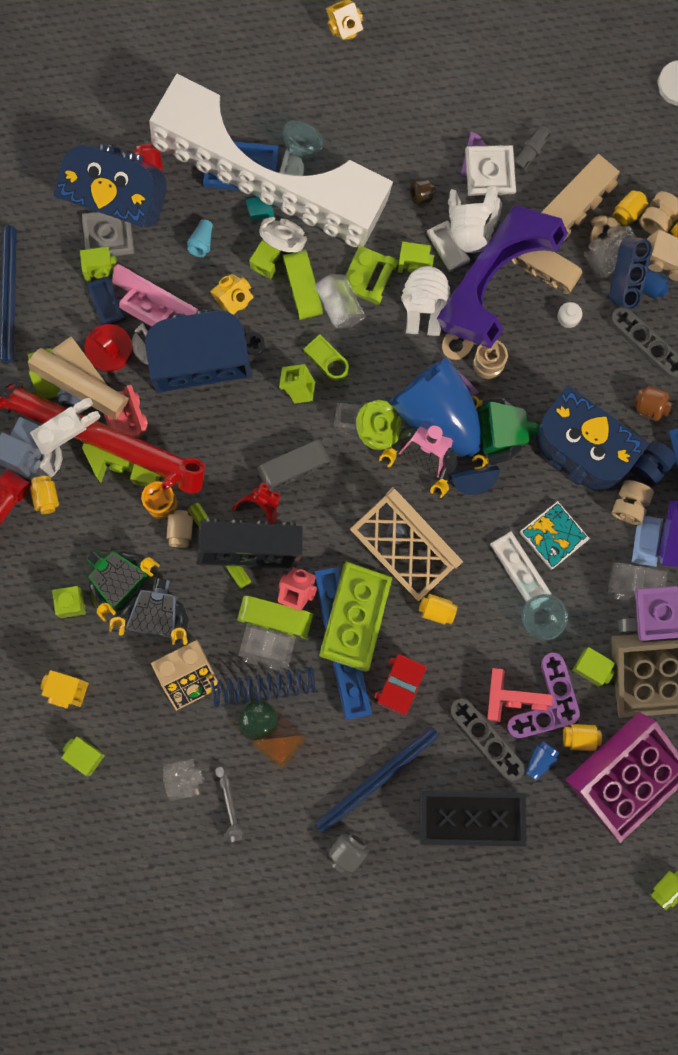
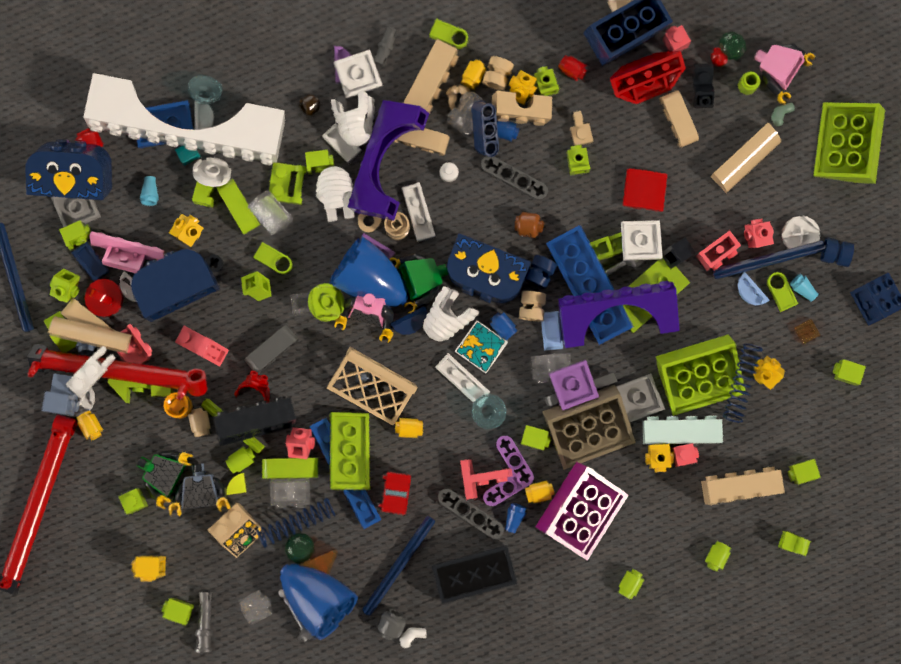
camera: 15 degrees left, 5 degrees up
none -> lime brick [50,269,80,303]
none -> coral bracket [175,326,229,367]
none -> flat silver pin [195,592,213,652]
none -> lime brick [225,446,256,473]
none -> neon yellow tile [227,473,247,495]
none -> blue cylinder [280,564,358,640]
none -> white arm [400,628,426,648]
none -> white tile [401,182,436,242]
none -> white hair [423,286,479,341]
none -> lime piece [429,19,468,49]
none -> blue brick [490,312,518,341]

